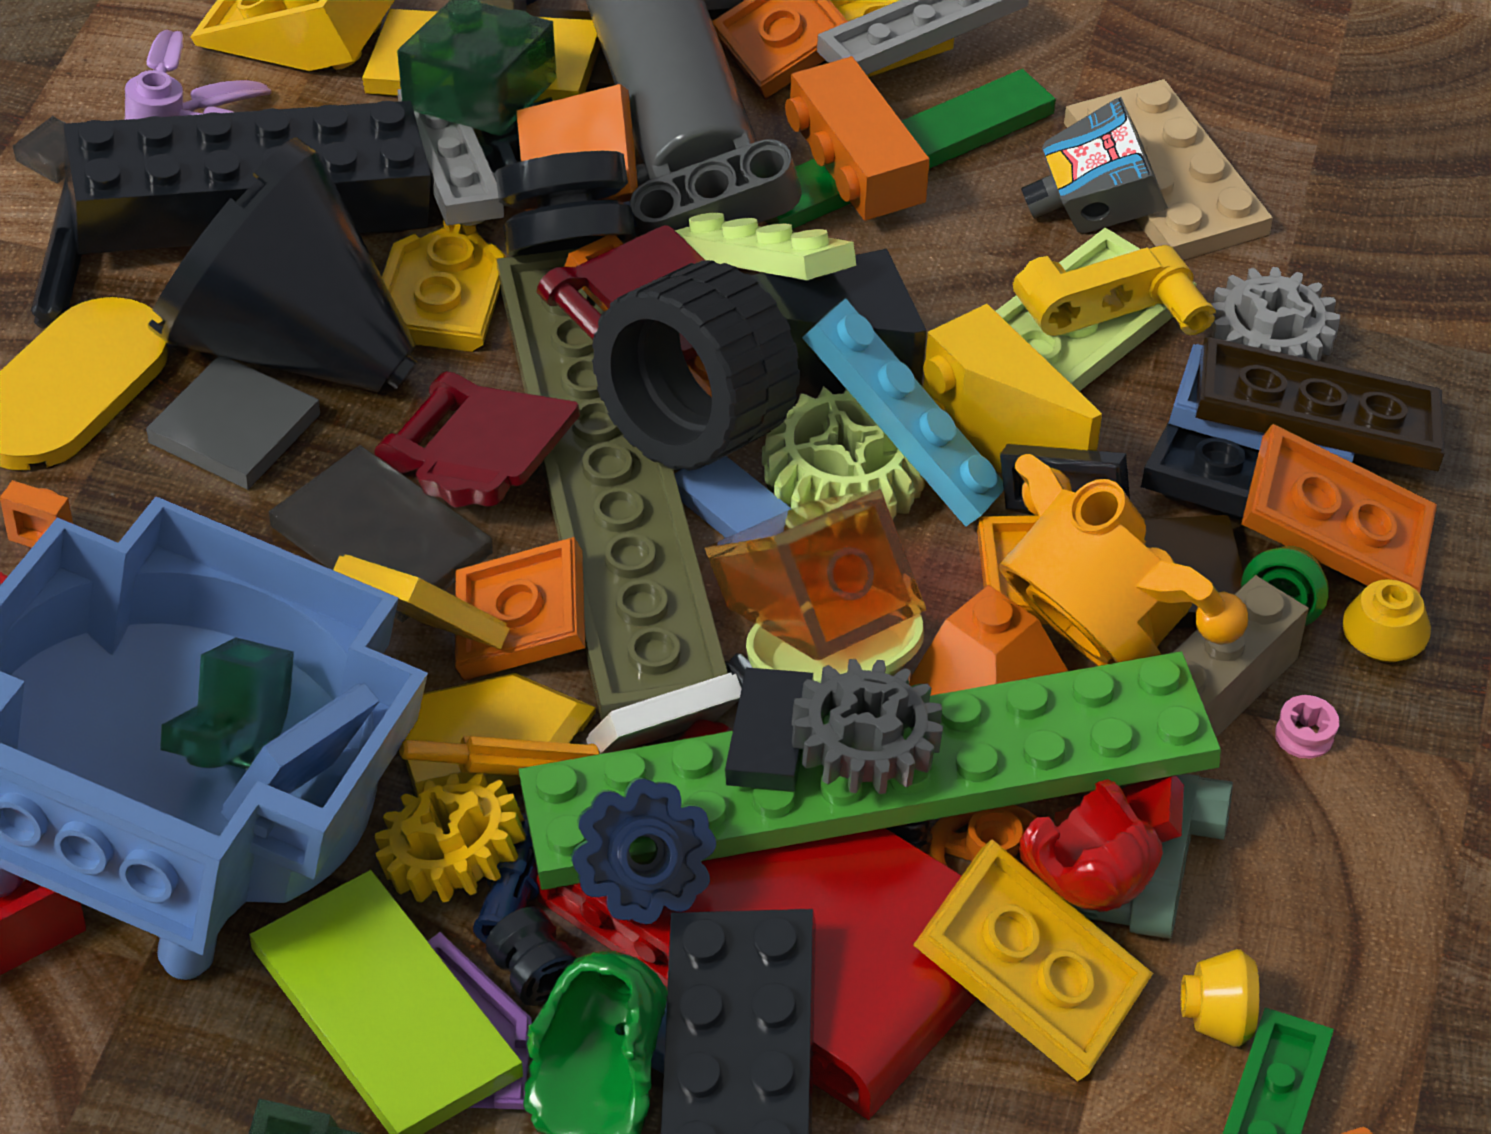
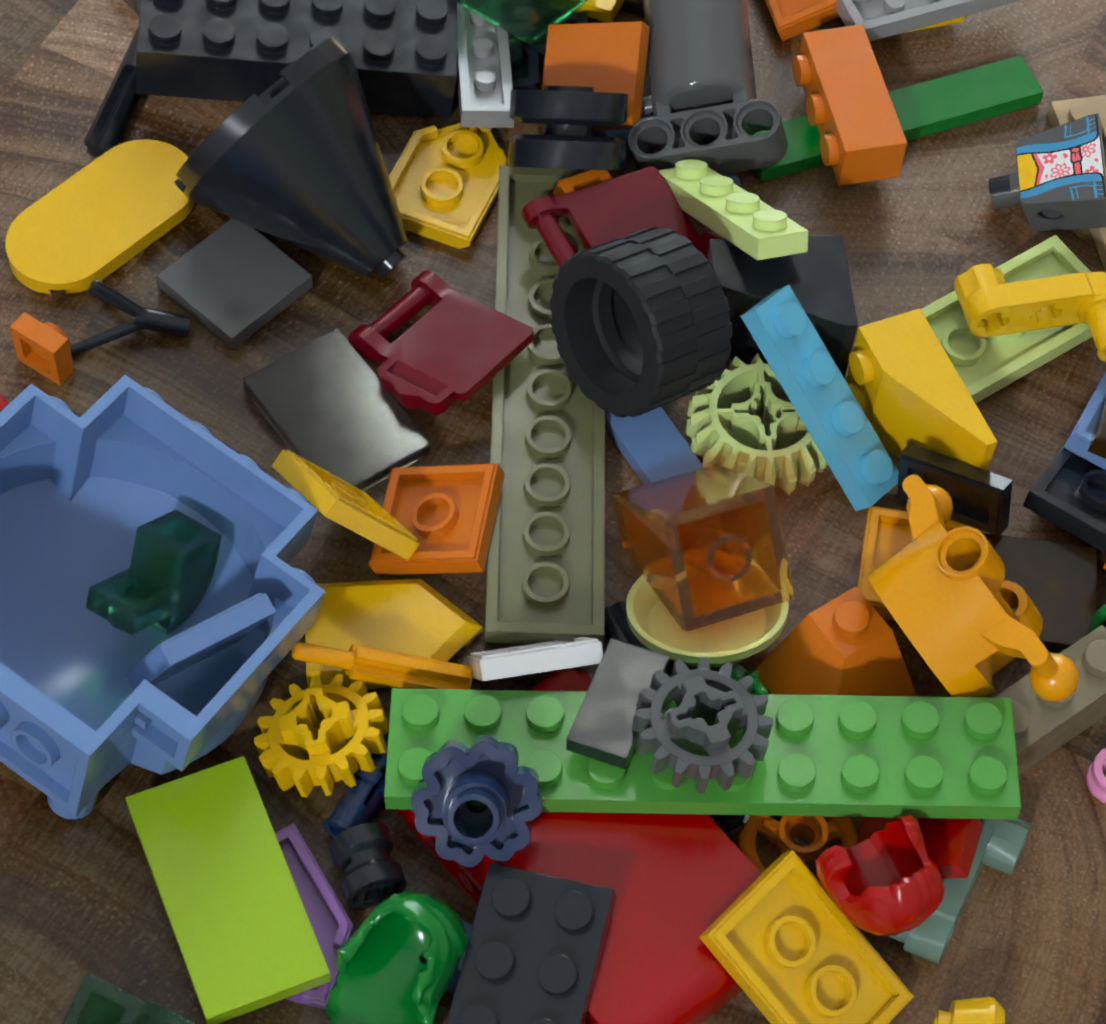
camera: 10 degrees right, 10 degrees up
none -> black plant [70,280,192,357]

